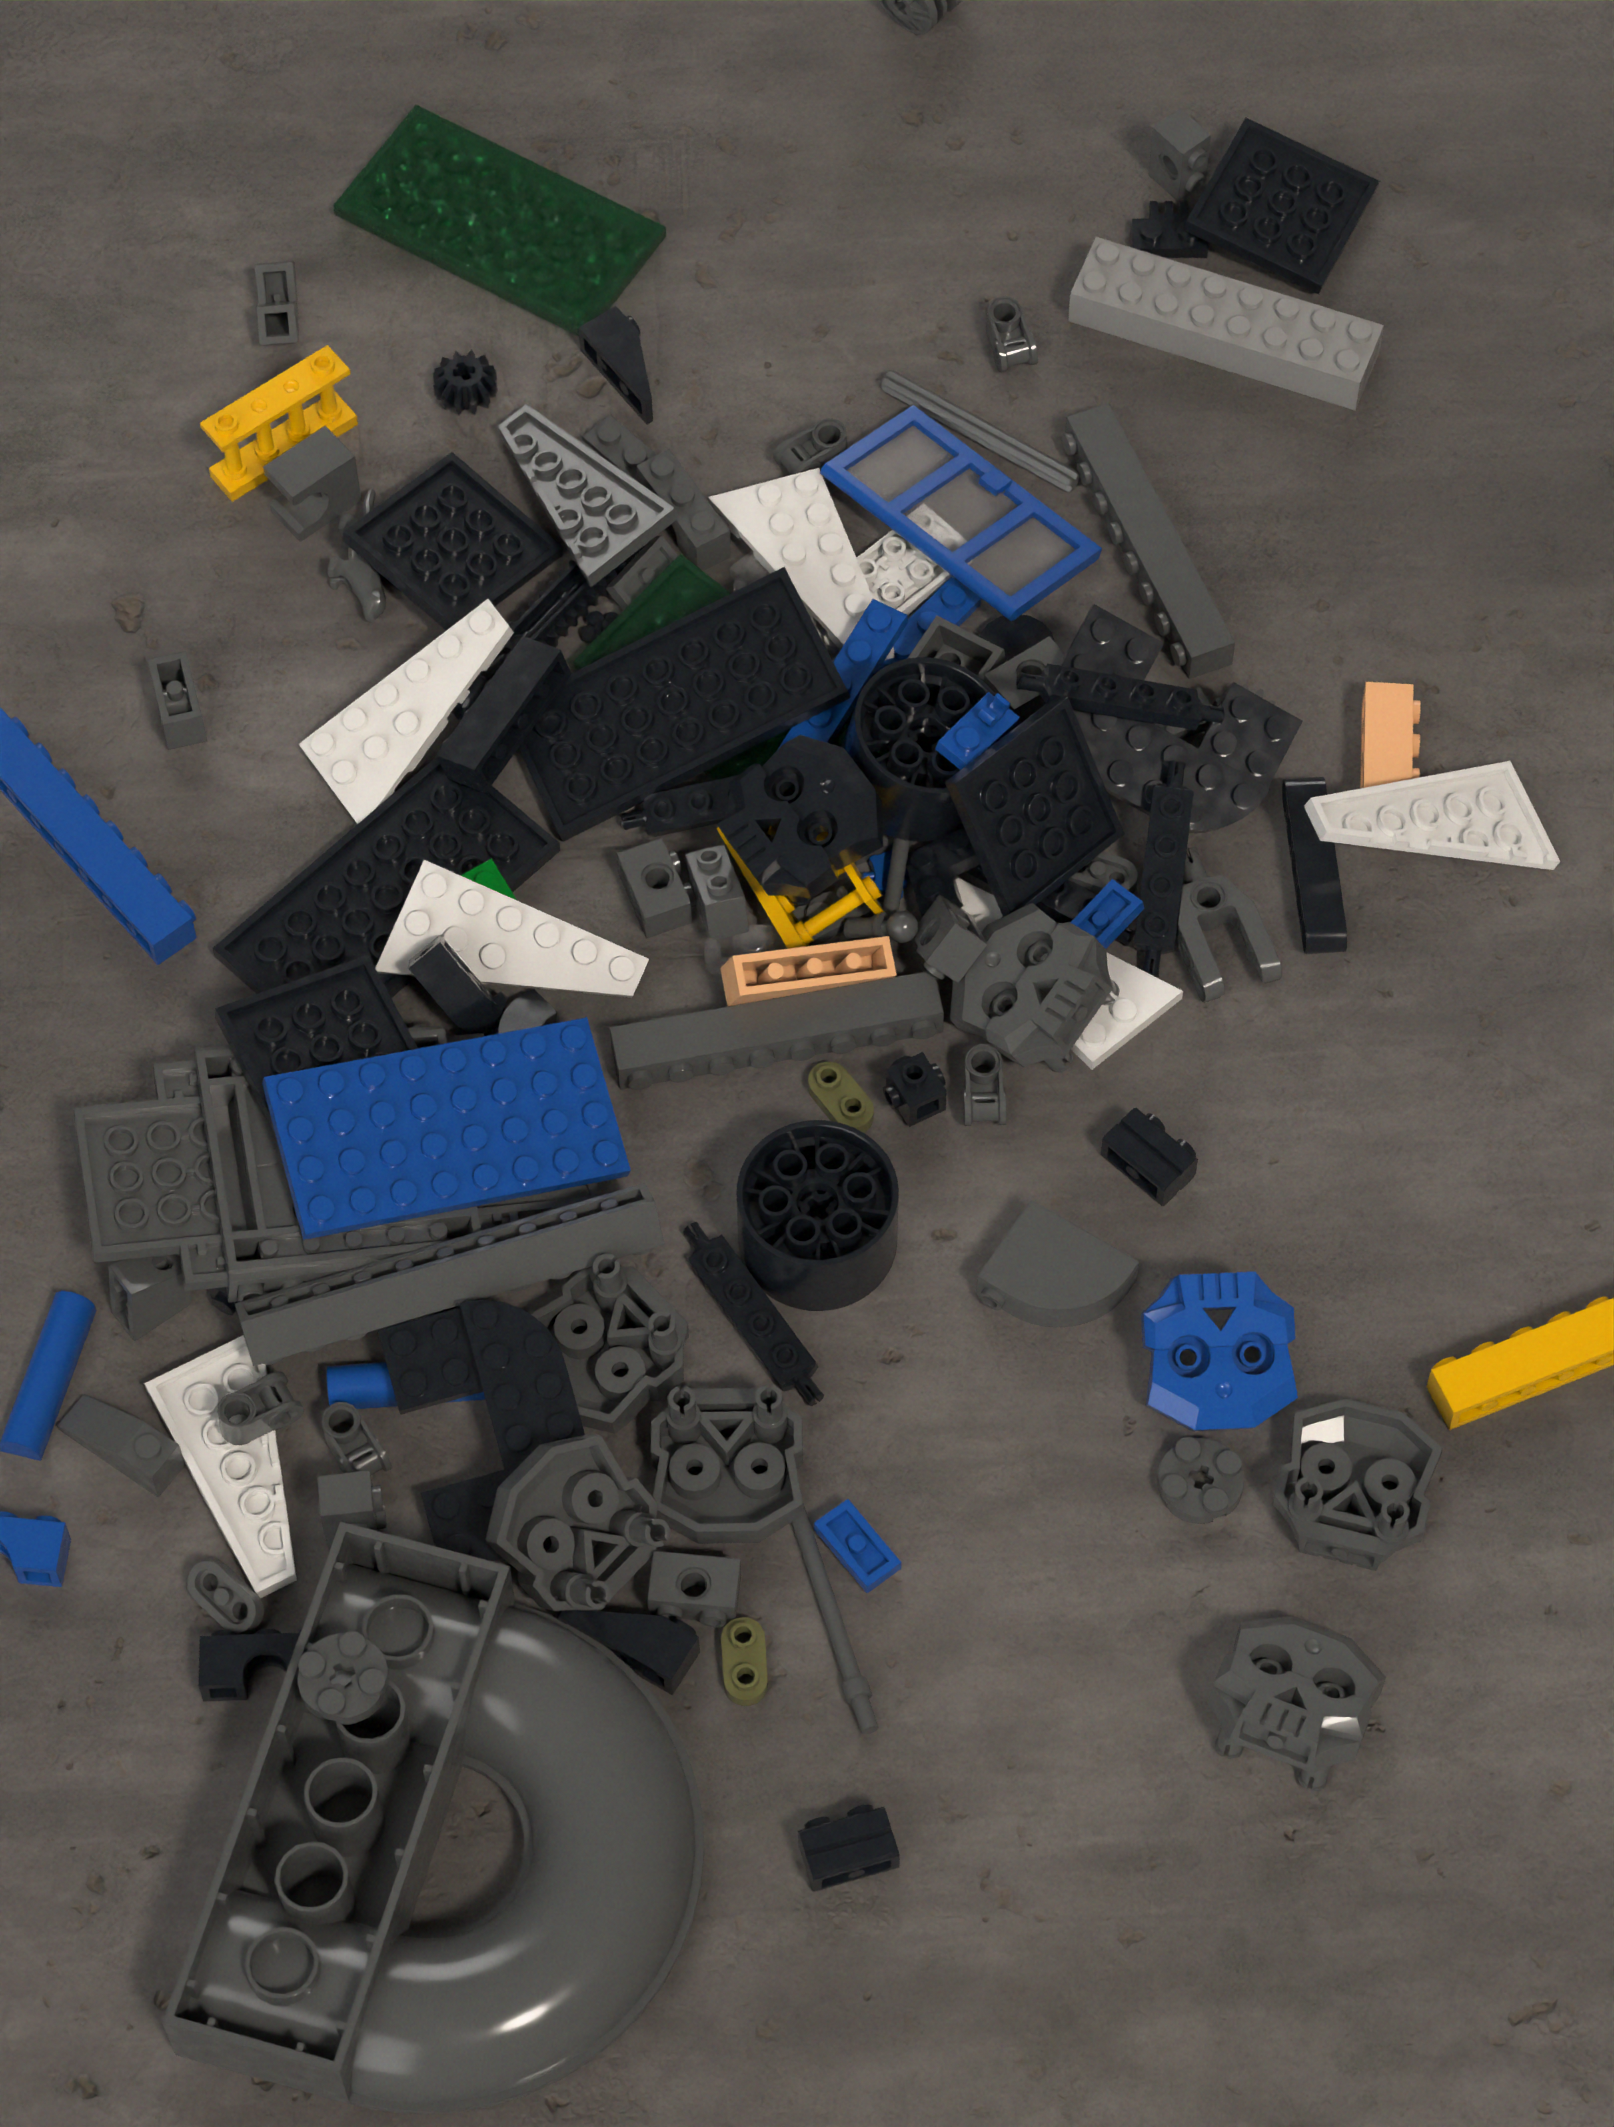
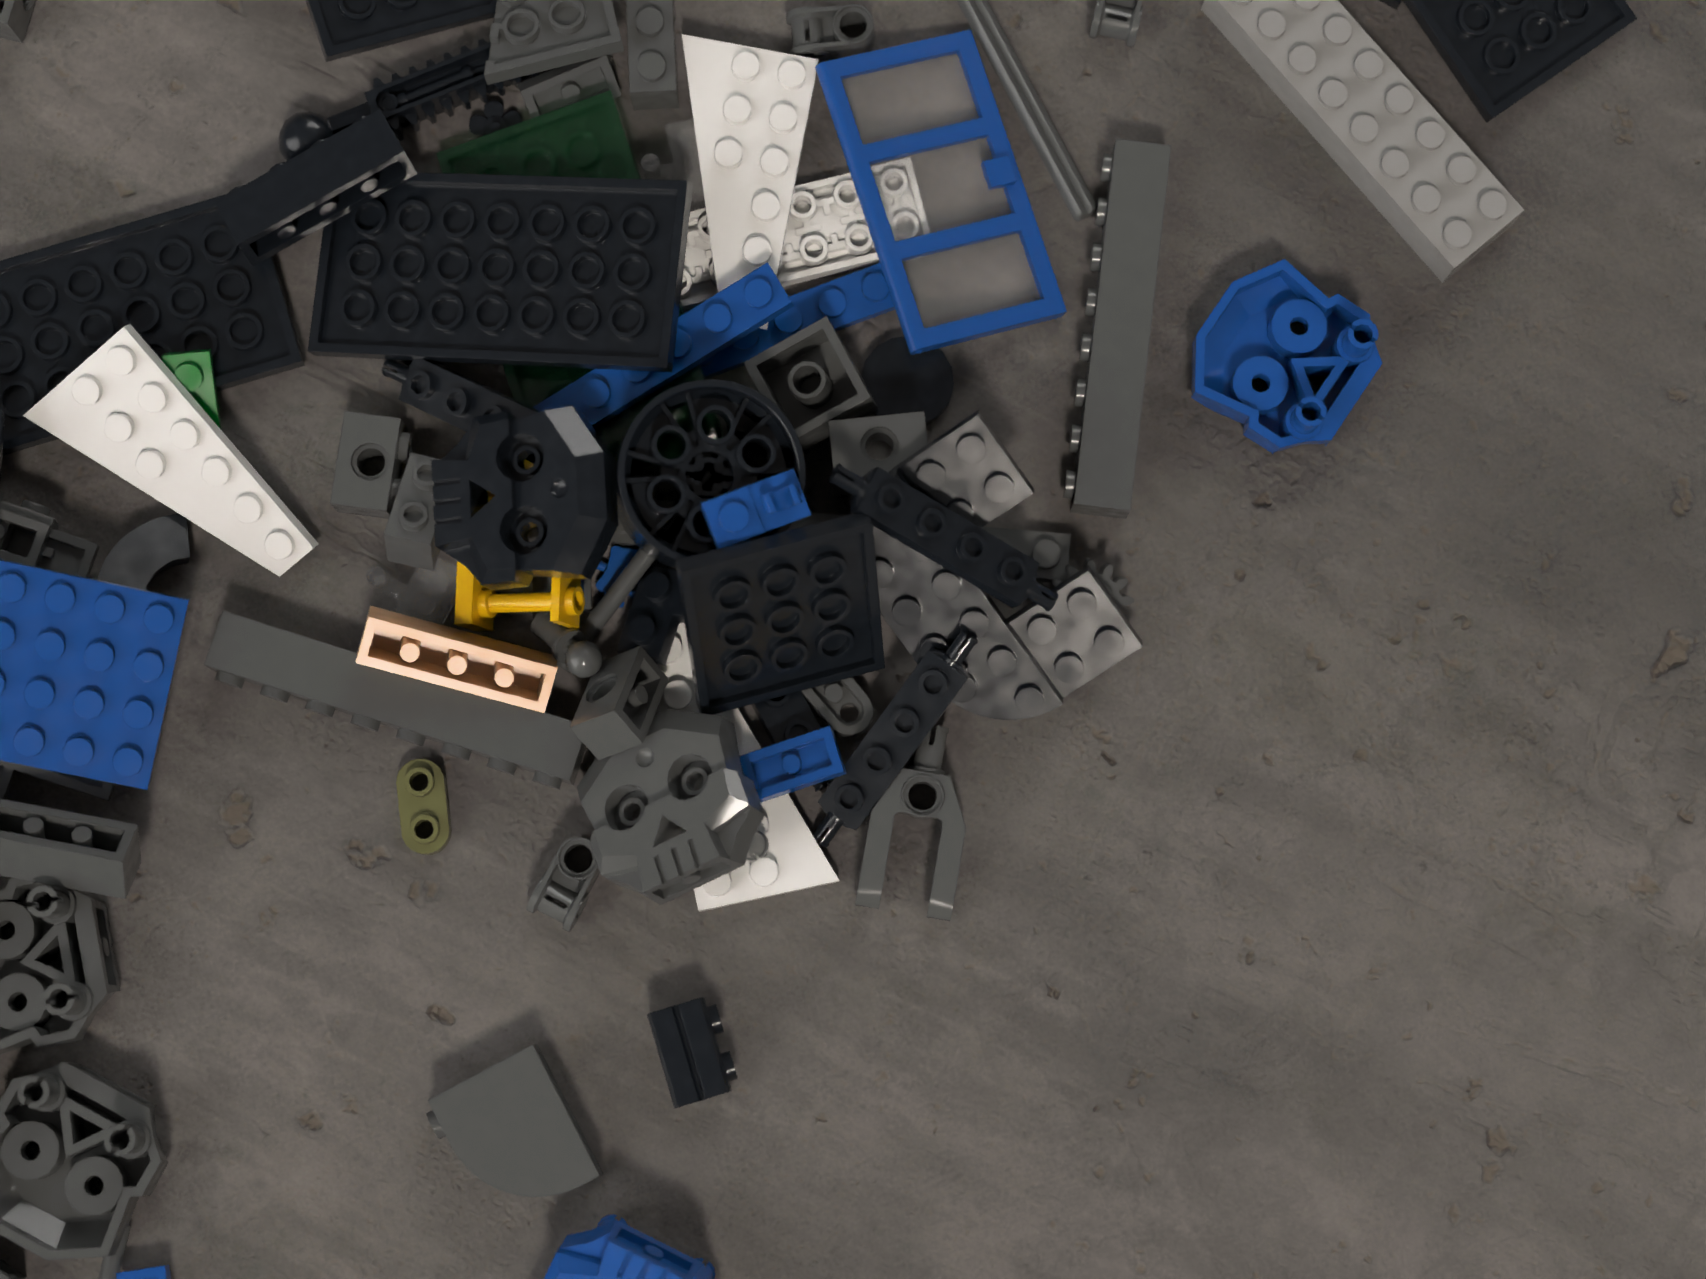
camera: 25 degrees right, 20 degrees up
white wing [299,599,514,824] -> none
black piece [408,935,507,1036] -> none
black plate [683,1222,824,1406] -> none
black wheel [736,1120,899,1311] -> none
black brick [883,1052,947,1127] -> none
black beam [1282,777,1347,954] -> none
white wing [1304,761,1560,870] -> none
light nougat brick [1360,682,1420,788] -> none
none -> blue brick [1191,259,1382,454]

